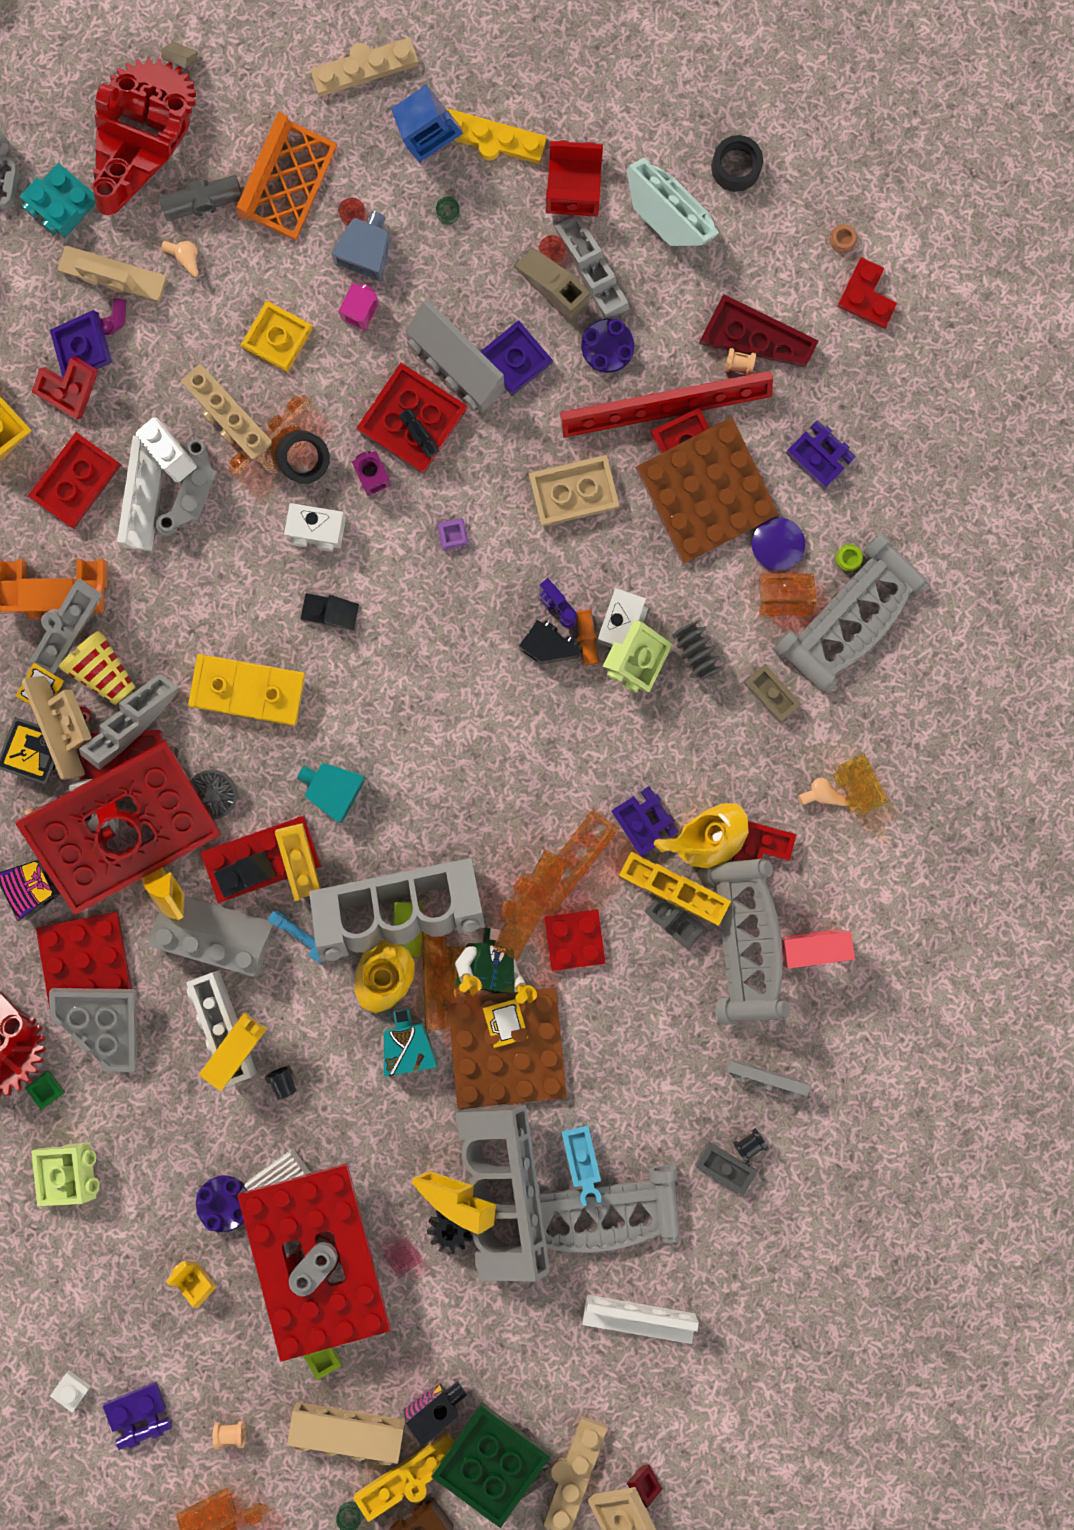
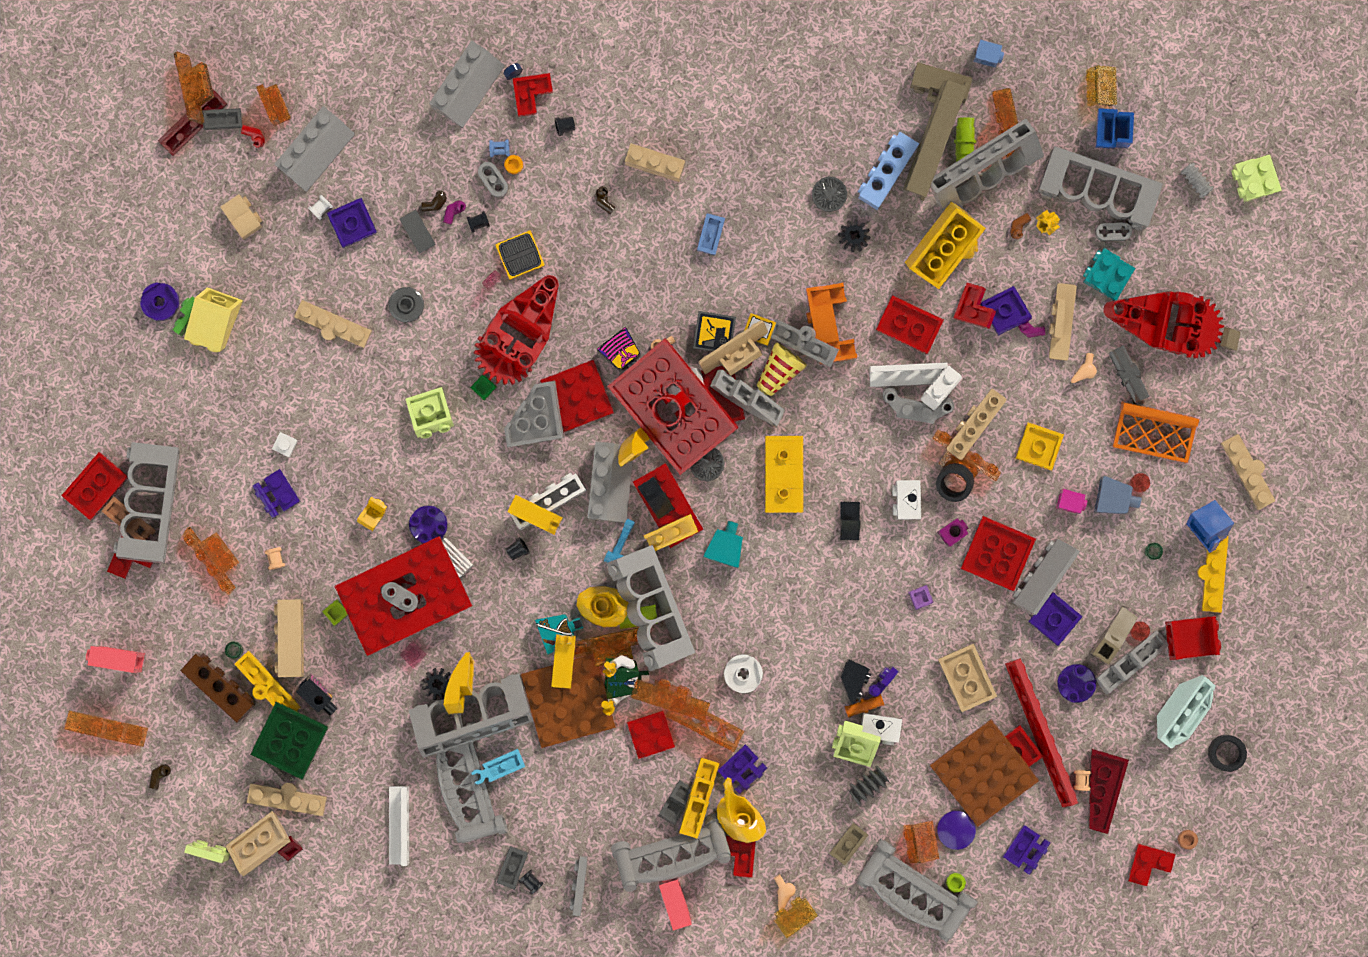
camera: 80 degrees right, 0 degrees up
black axle [399,408,439,458] -> none
sticker [483,999,528,1048] -> none
none -> yellow hinge [551,634,576,688]
none -> white plate [724,654,763,693]

